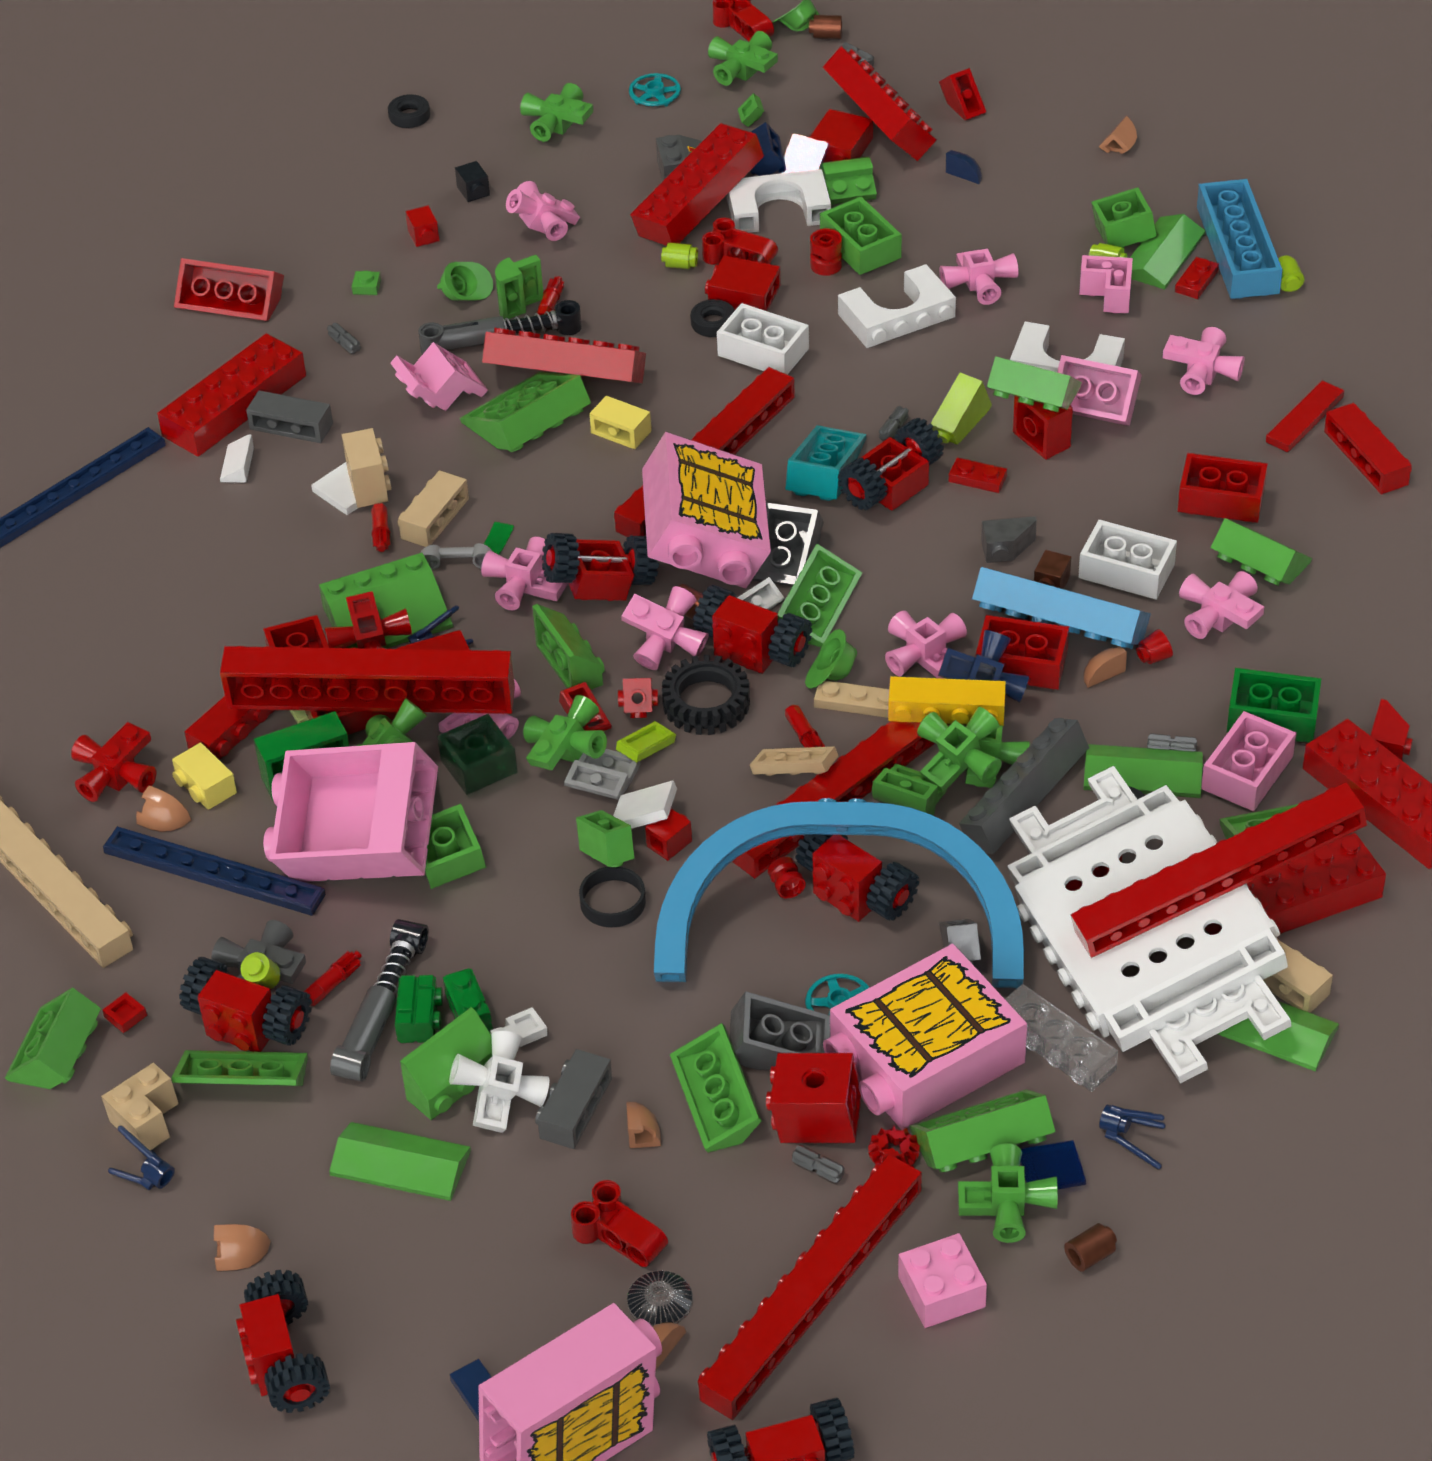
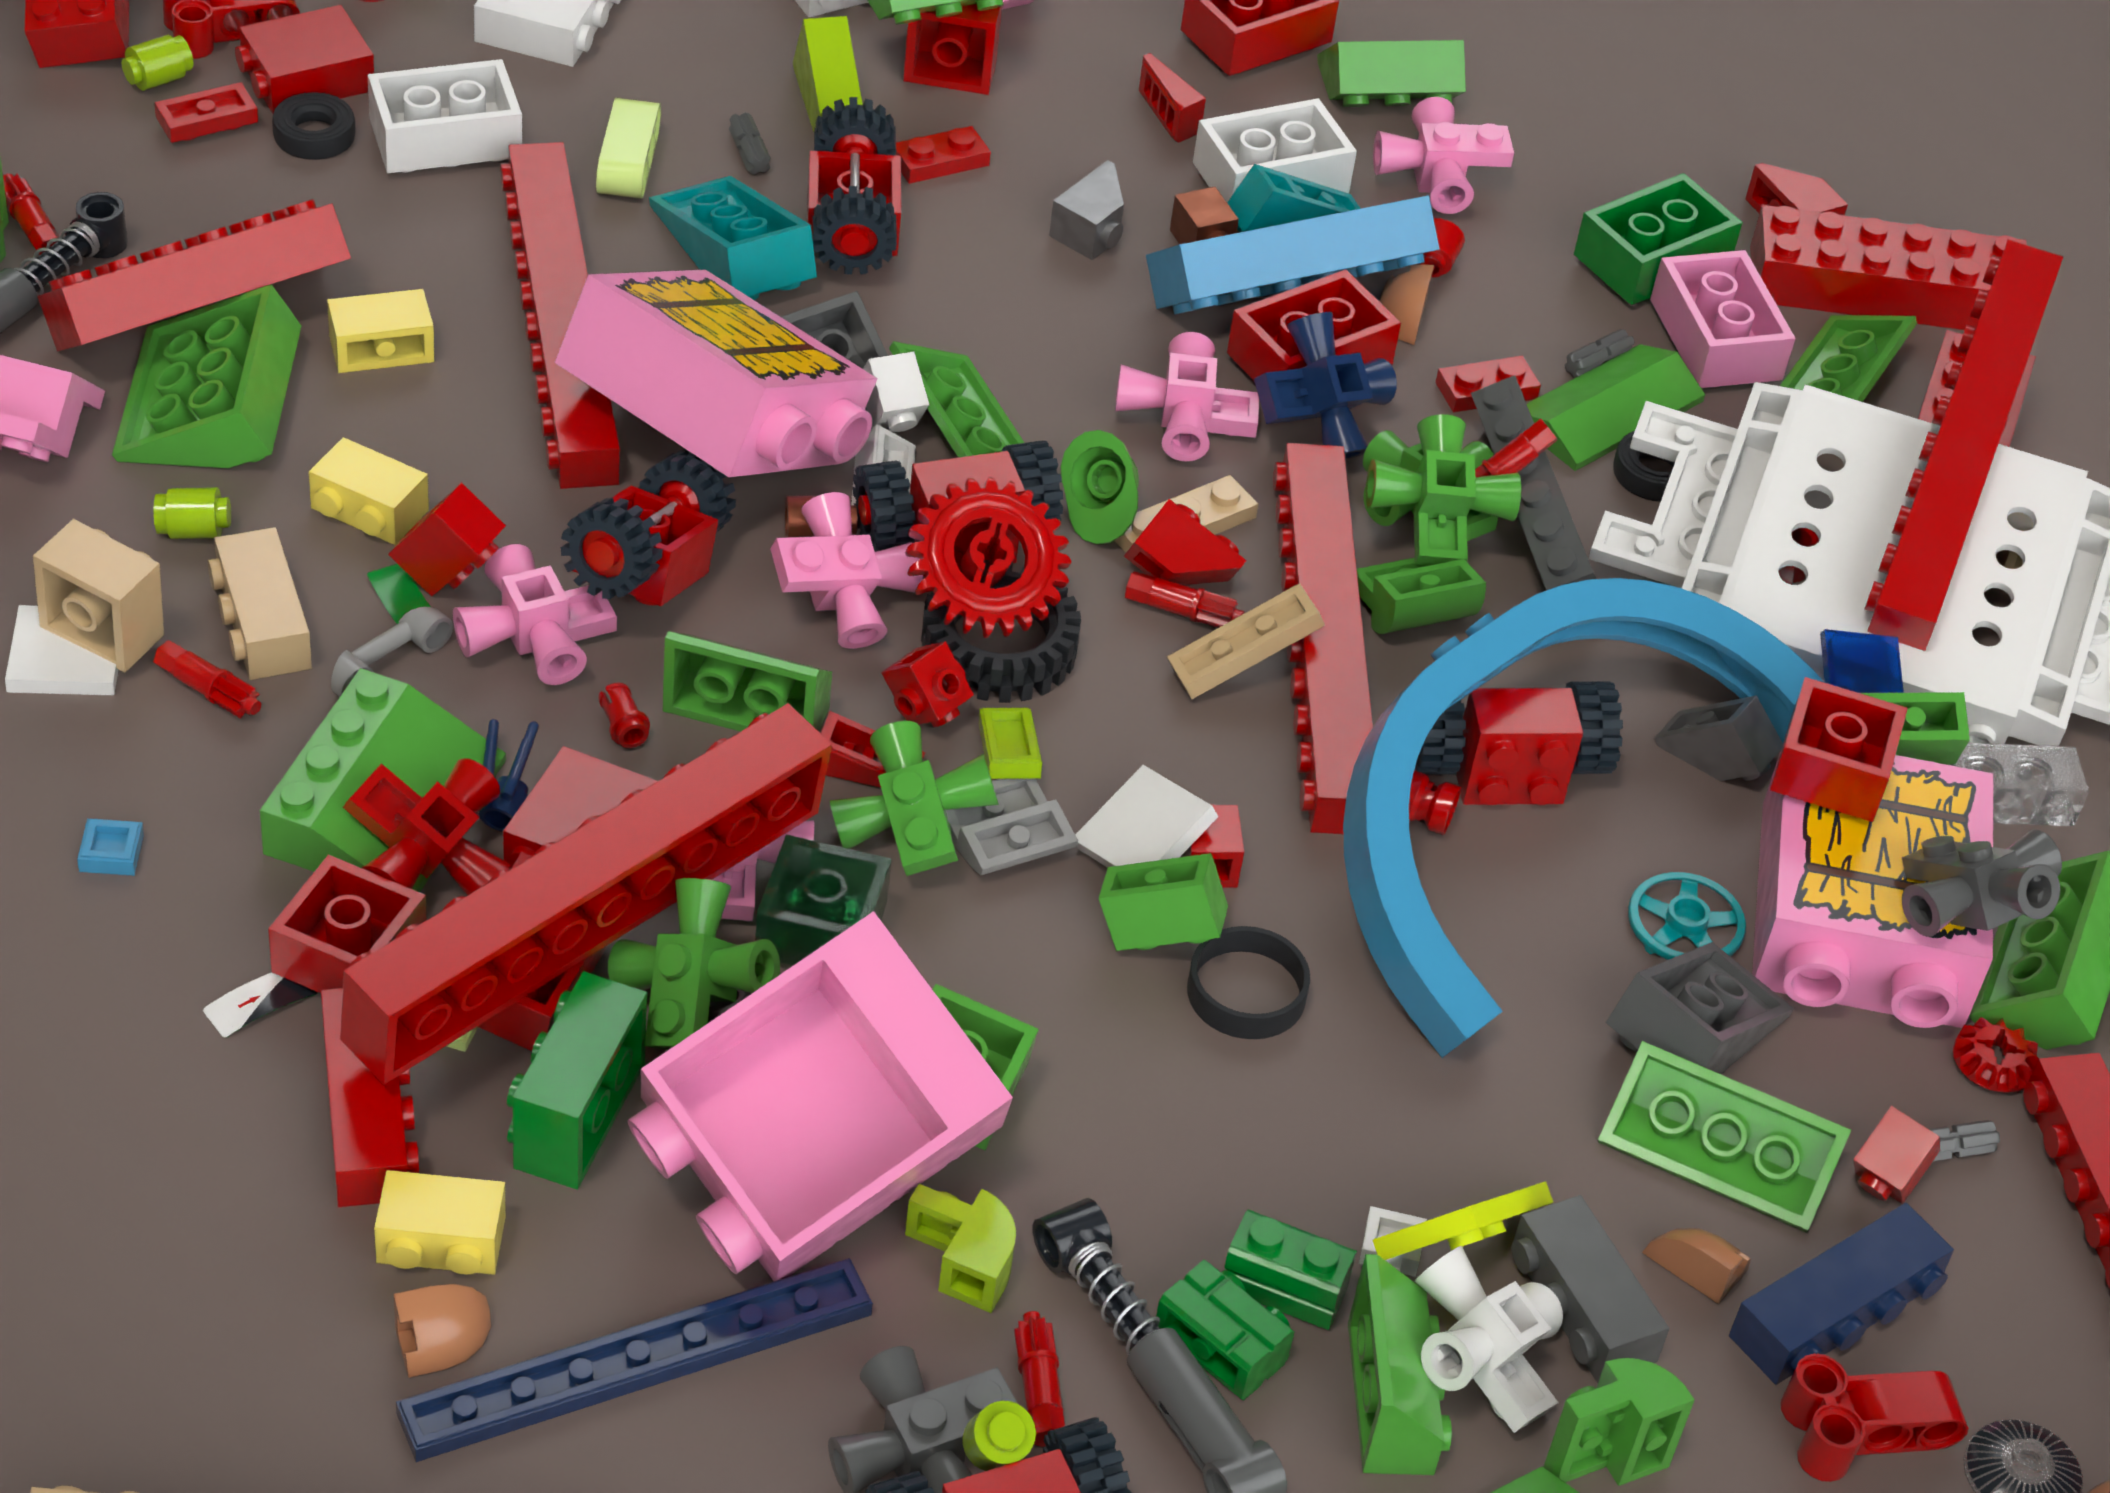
camera: 55 degrees left, 0 degrees up
red brick [71,722,157,802] -> none
red brick [766,1053,862,1143] -> none
yellow brick [888,676,1006,726] -> none
none -> dark azure tile [77,818,144,876]
none -> lime brick [153,487,231,539]
none -> red plate [154,82,258,143]
none -> light yellow brick [309,437,429,545]
none -> red brick [388,482,506,596]
none -> yellowish green beam [596,98,661,199]
none -> red pin [598,682,650,748]
none -> white brick [863,352,929,432]
none -> red gear [905,477,1072,639]
none -> lime brick [905,1184,1016,1313]
none -> red slope [1124,499,1247,585]
none -> red slope [1139,53,1206,143]
none -> teal slope [1227,164,1361,232]
none -> neon yellow wing [1372,1181,1554,1260]
none -> plate [1435,355,1541,413]
none -> red piece [1475,418,1558,477]
none -> bright green brick [1543,1358,1695,1486]
none -> dark blue brick [1729,1202,1954,1385]
none -> red brick [1770,677,1908,822]
none -> clear blue piece [1820,629,1904,694]
none -> brick [1853,1105,1940,1204]
none -> bright green brick [1861,692,1970,764]
none -> dark grey brick [1902,829,2062,937]

